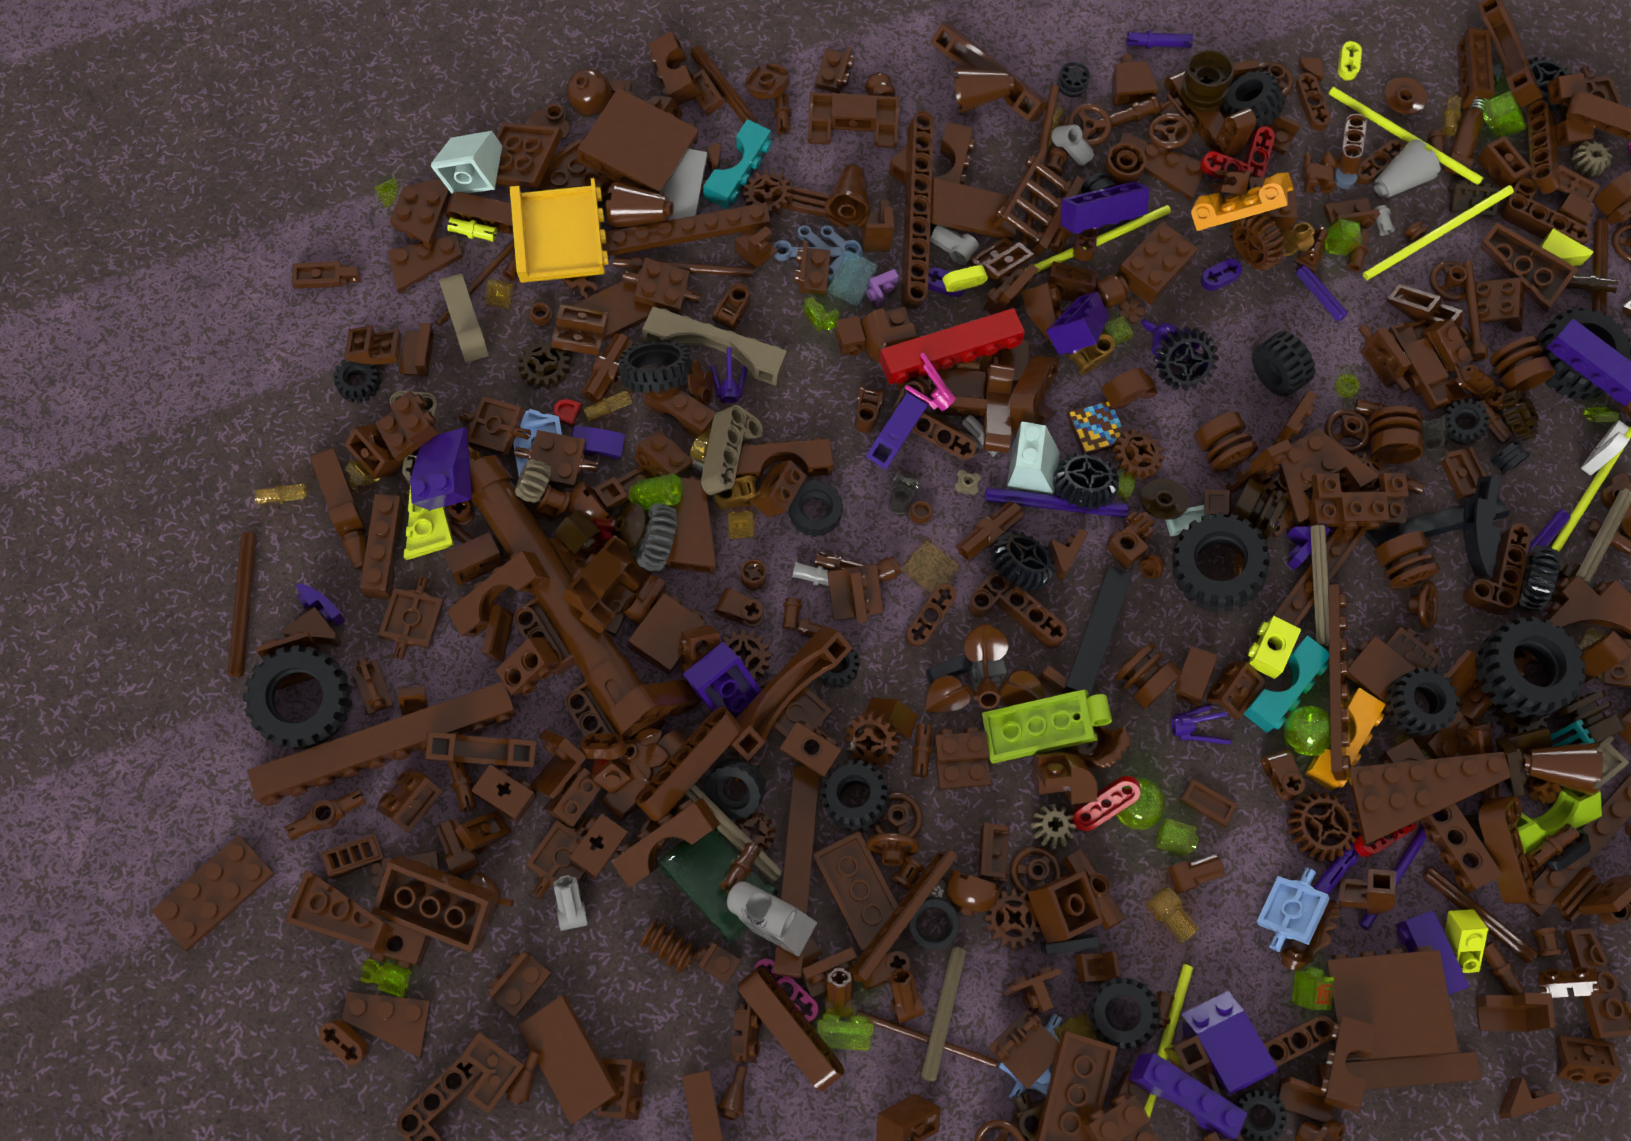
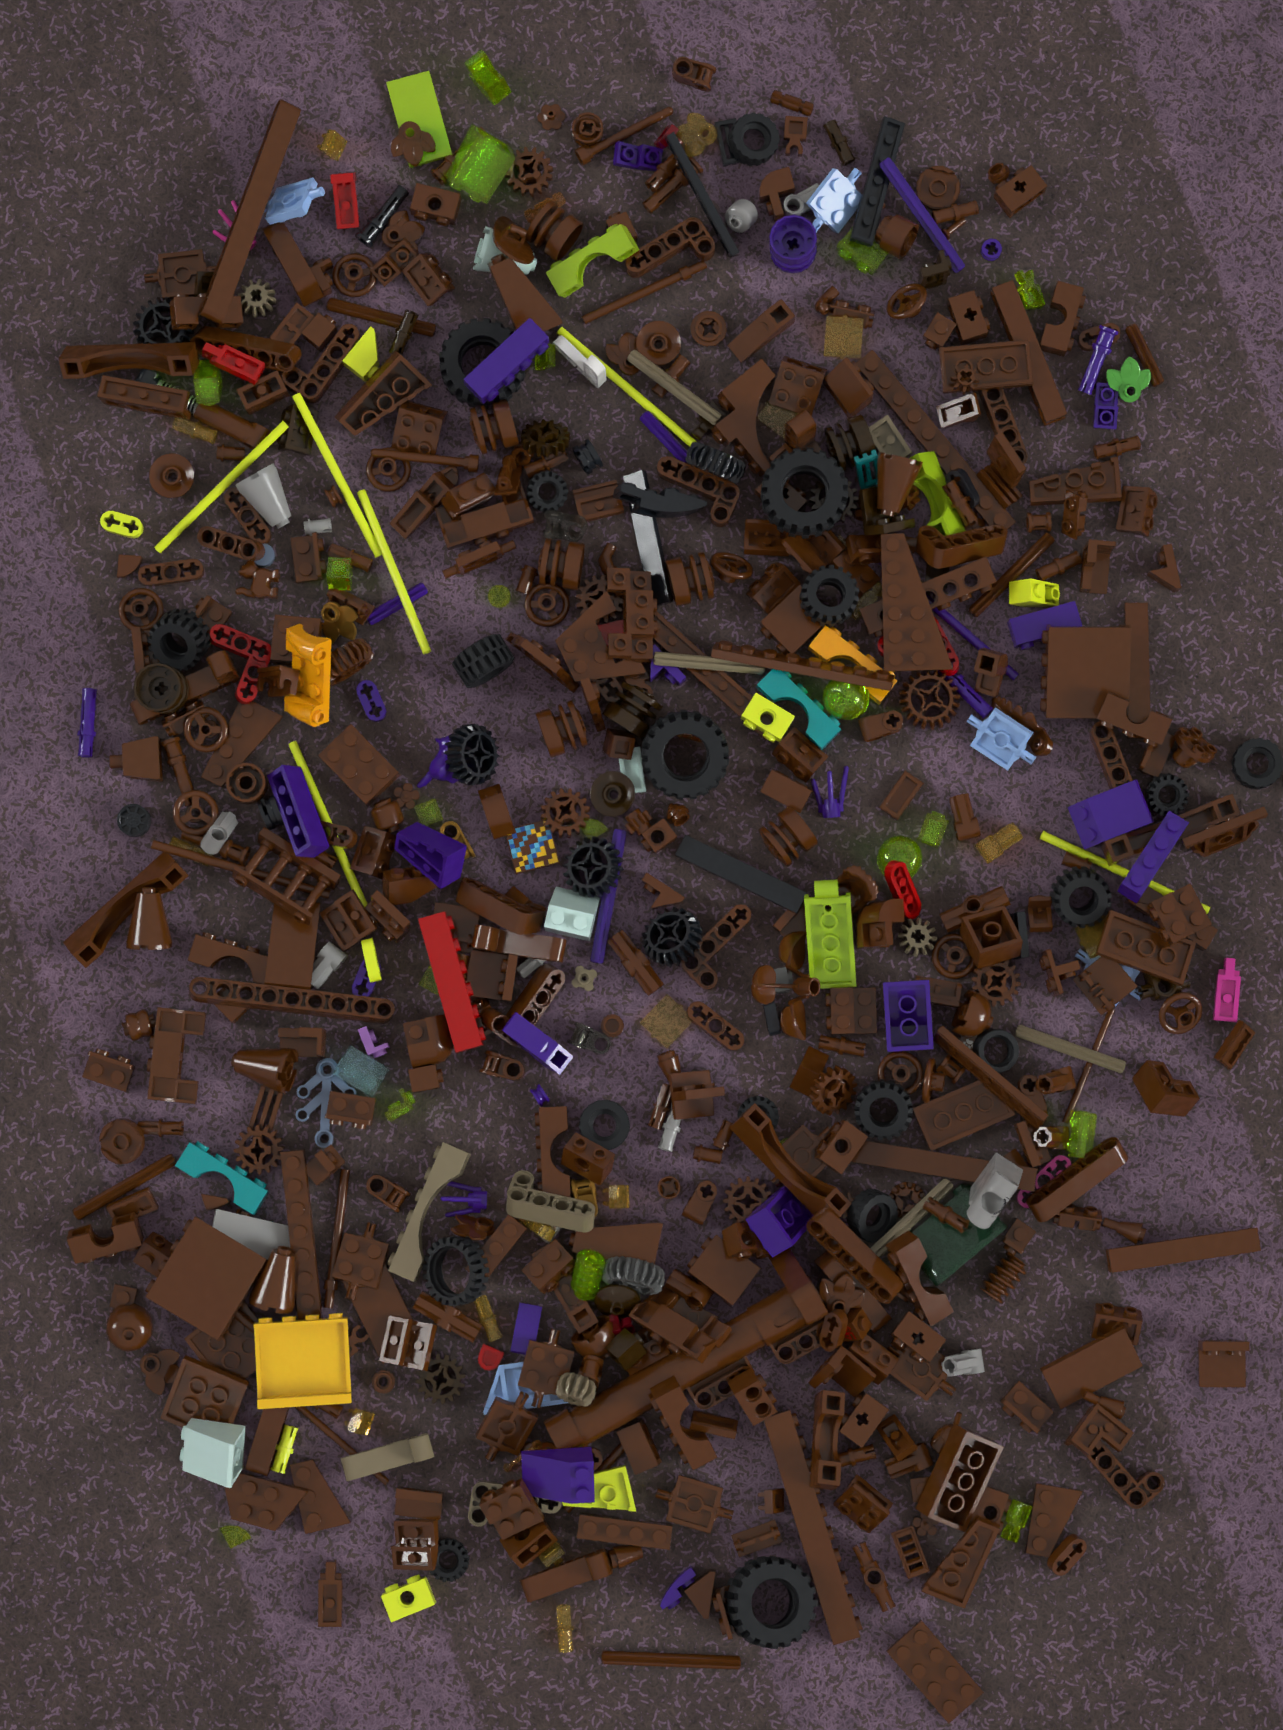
camera: 75 degrees left, 15 degrees up
dark pink plant [905,352,956,411] -> none
clear neon green brick [1292,967,1335,1010] -> none
none -> red hinge [202,342,265,385]
none -> neon yellow piece [357,489,431,654]
none -> neon yellow brick [381,1574,436,1622]
none -> dark purple bush [530,1084,550,1107]
none -> reddish brown bracket [744,518,789,556]
none -> dark purple slope [883,980,934,1052]

